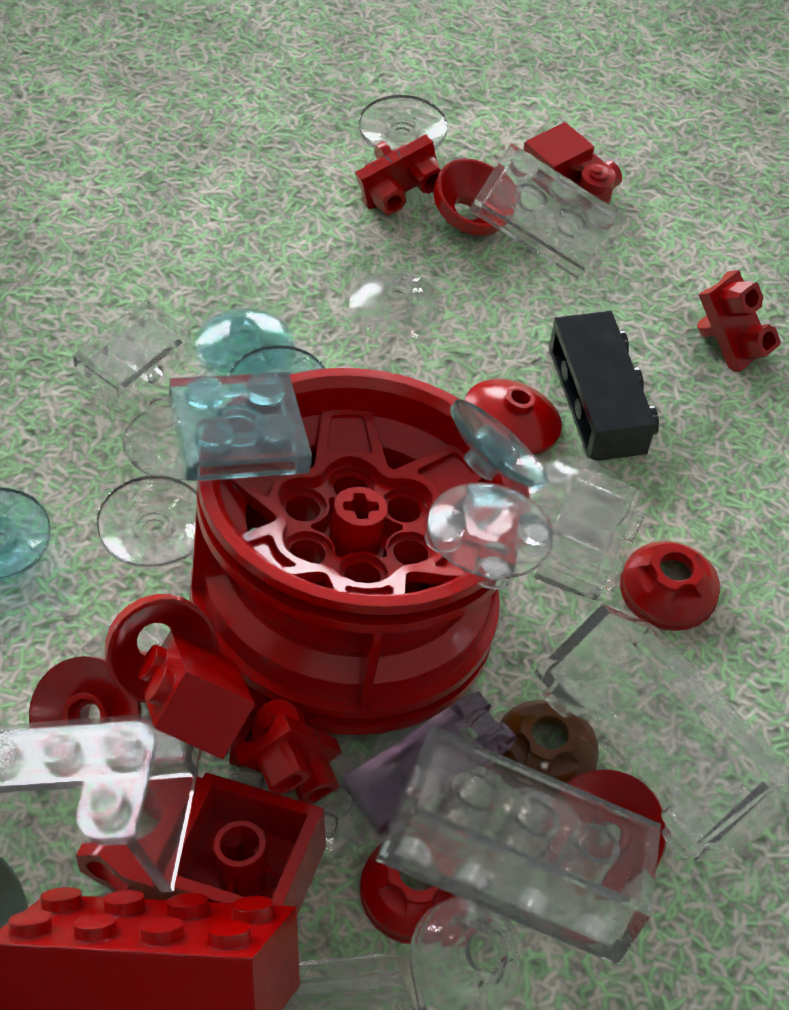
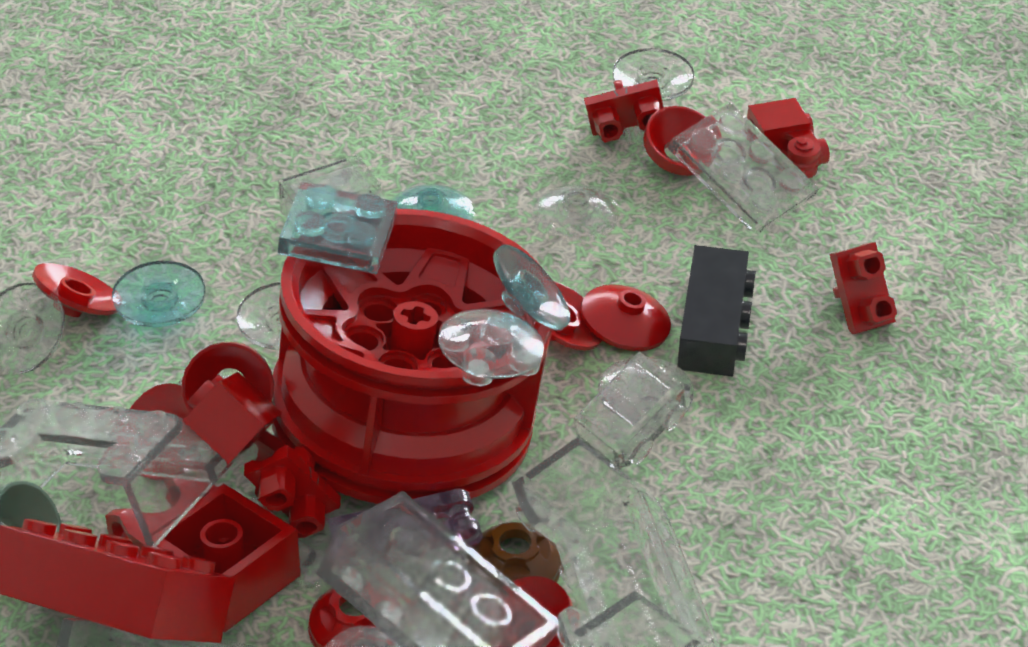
camera: 25 degrees right, 10 degrees down
red piece [620,541,720,631] -> none

